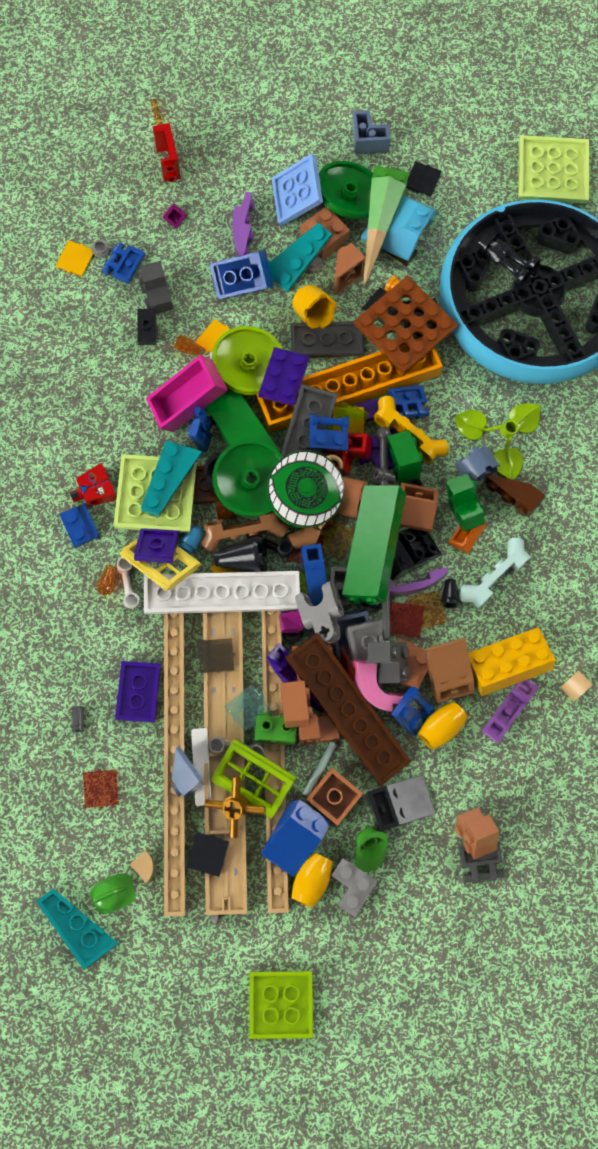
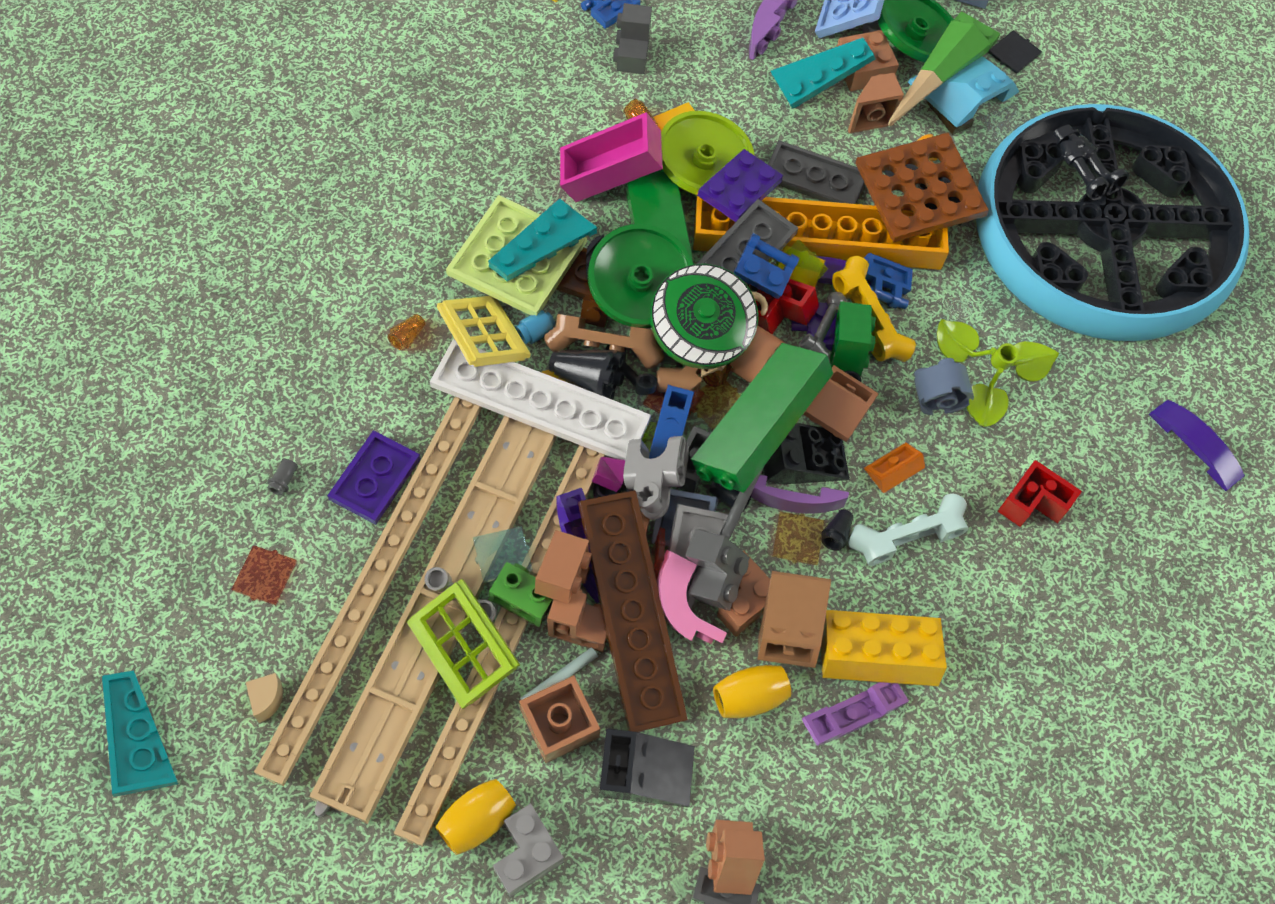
camera: 20 degrees right, 10 degrees down
blue plate [59,503,100,548] -> none
red torso [69,463,117,507] -> none
bright green piece [90,873,136,914] -> none
white bar [116,557,140,609] -> none
dark purple plate [134,528,179,563] -> none
black brick [137,308,158,345] -> none
slope [172,746,205,798] -> none
black piece [187,832,230,877] -> none
blue plate [189,407,213,452] -> none
white sticker [191,728,211,806] -> none
clear smoke piece [197,638,235,673] -> none
pearl gold bar [204,776,266,838] -> none
blue slope [209,250,274,299] -> none
blue slope [260,799,331,877] -> none
yellow cylinder [292,285,337,329] -> none
light grey plate [307,256,323,272] -> none
bright green piece [355,825,388,872] -> none
clear red piece [390,602,424,638] -> none
blue plate [391,687,435,736] -> none
green brick [446,474,486,532] -> none
reddish brown slope [485,475,546,517] -> none
yellowish green plate [518,135,589,204] -> none
tan brick [560,670,593,701] -> none
none -> red brick [997,460,1082,527]

